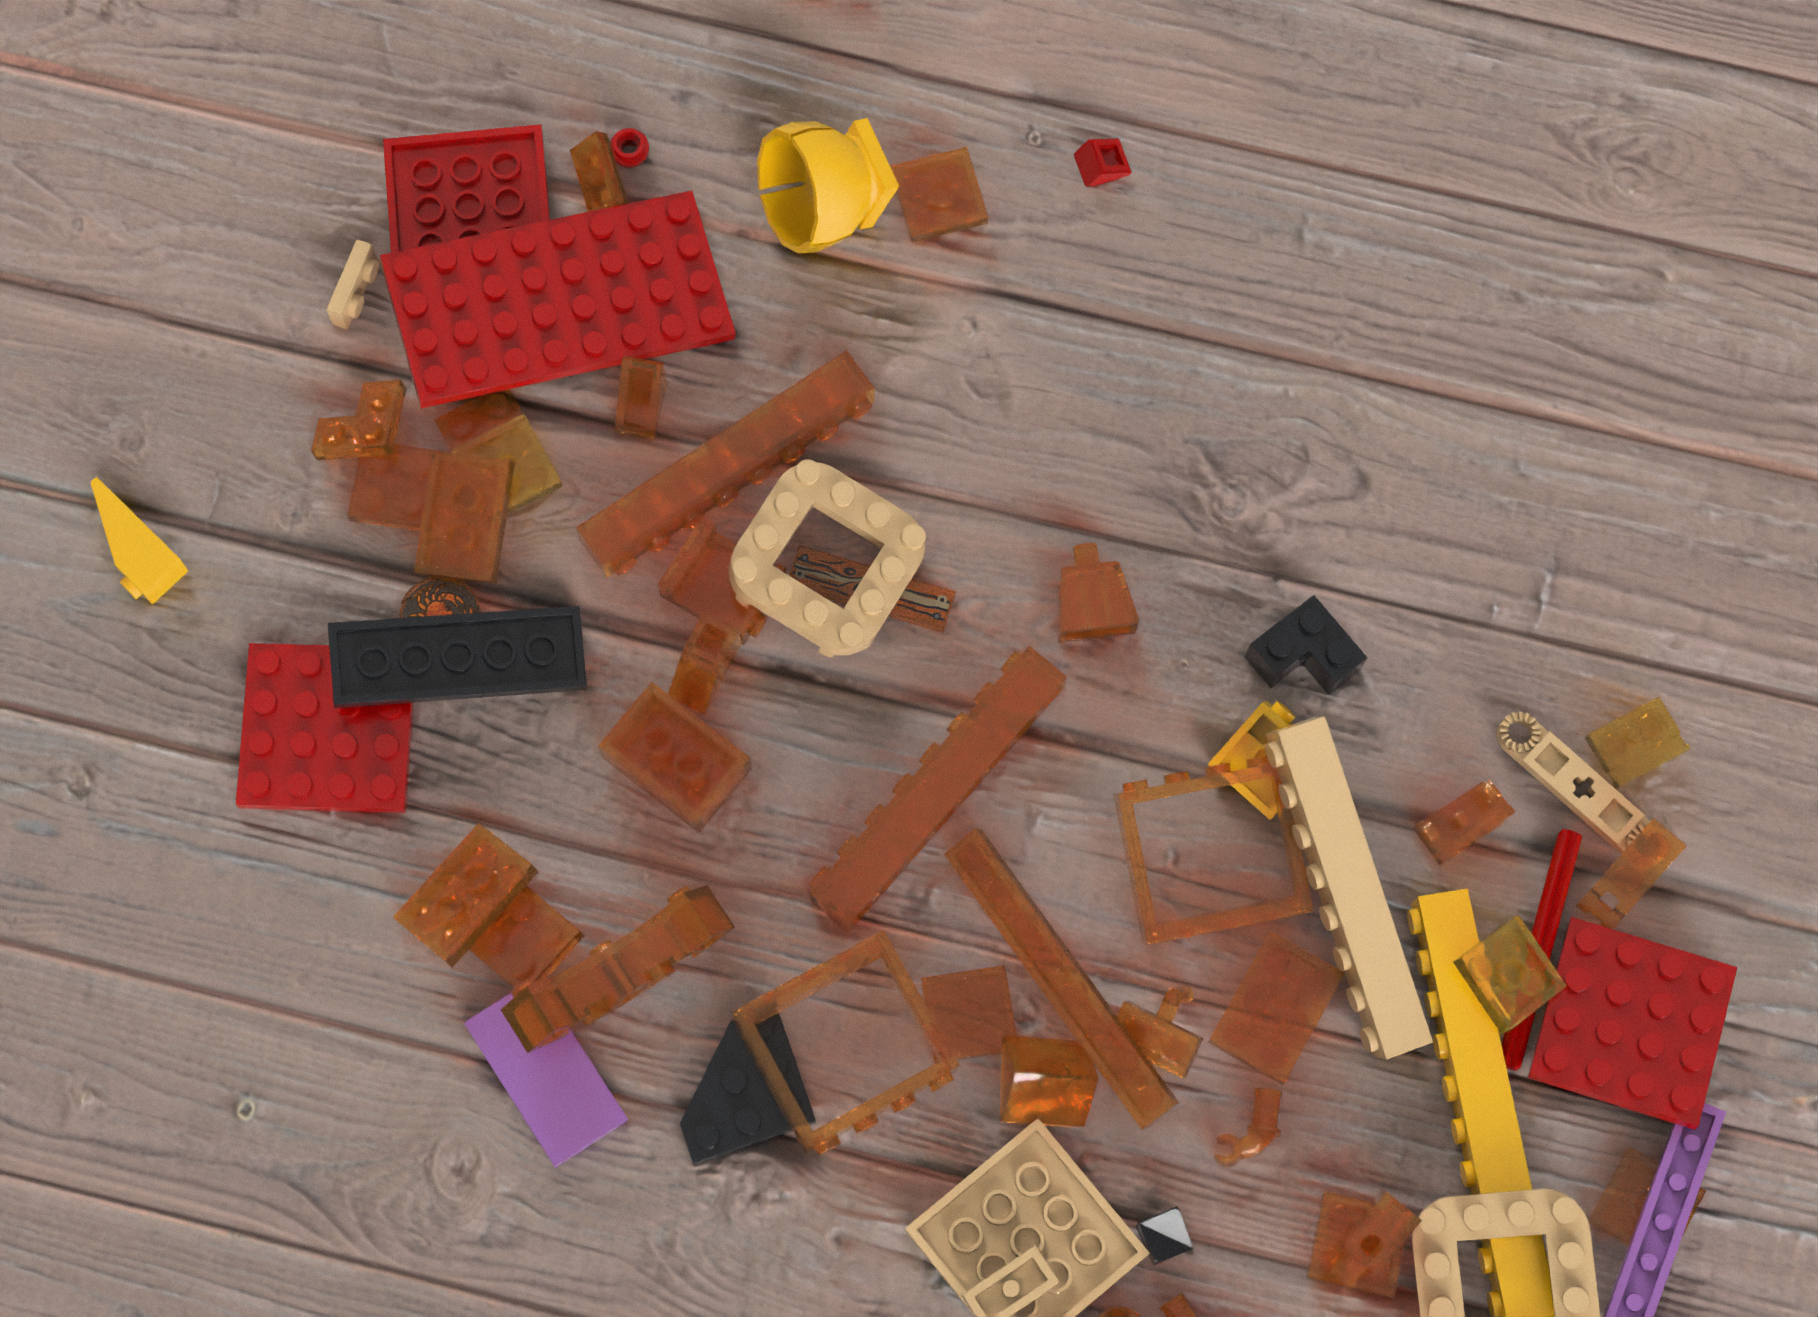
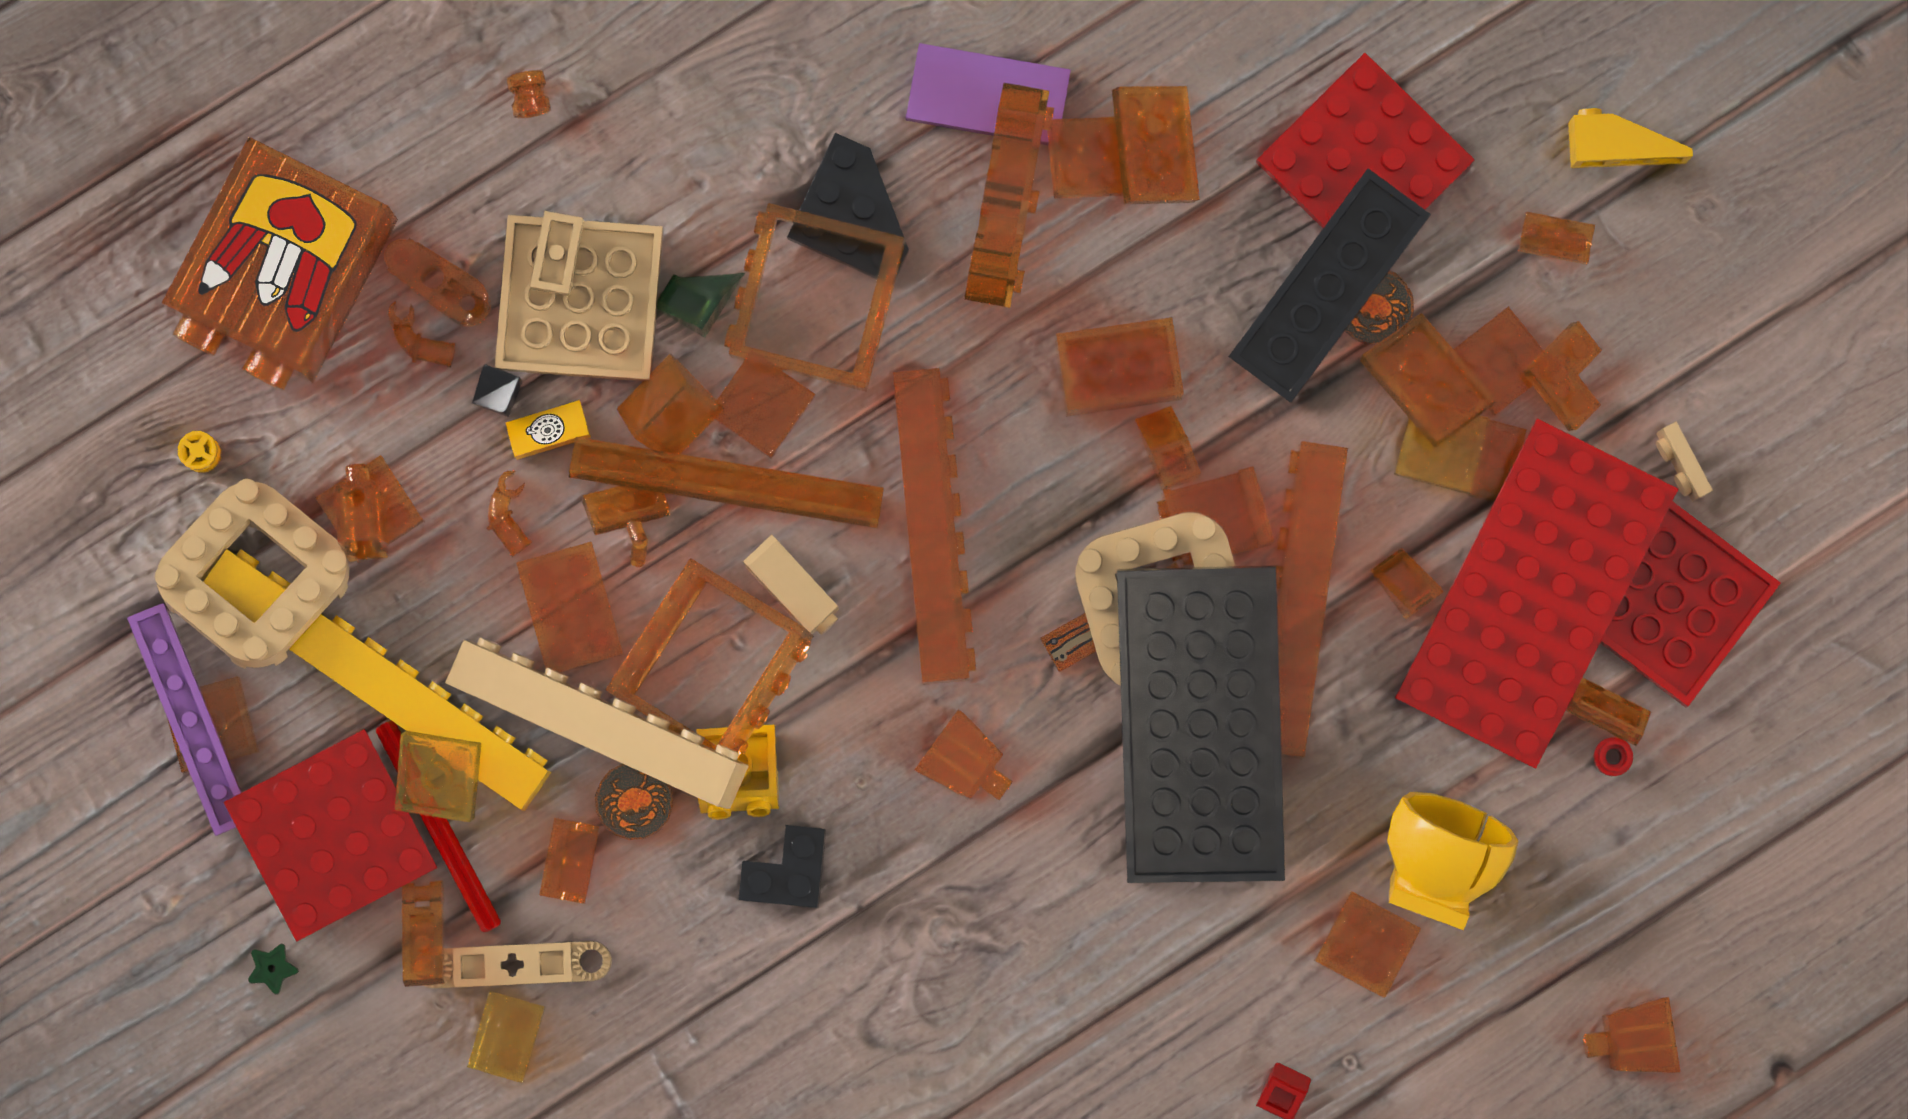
camera: 135 degrees right, 10 degrees up
none -> dark green plate [248,943,299,995]
none -> yellow slope [505,400,591,460]
none -> clear orange tile [595,764,674,840]
none -> clear green slope [657,273,745,338]
none -> tan slope [743,534,839,636]
none -> black plate [1117,565,1285,883]
none -> clear orange hips [1518,212,1595,265]

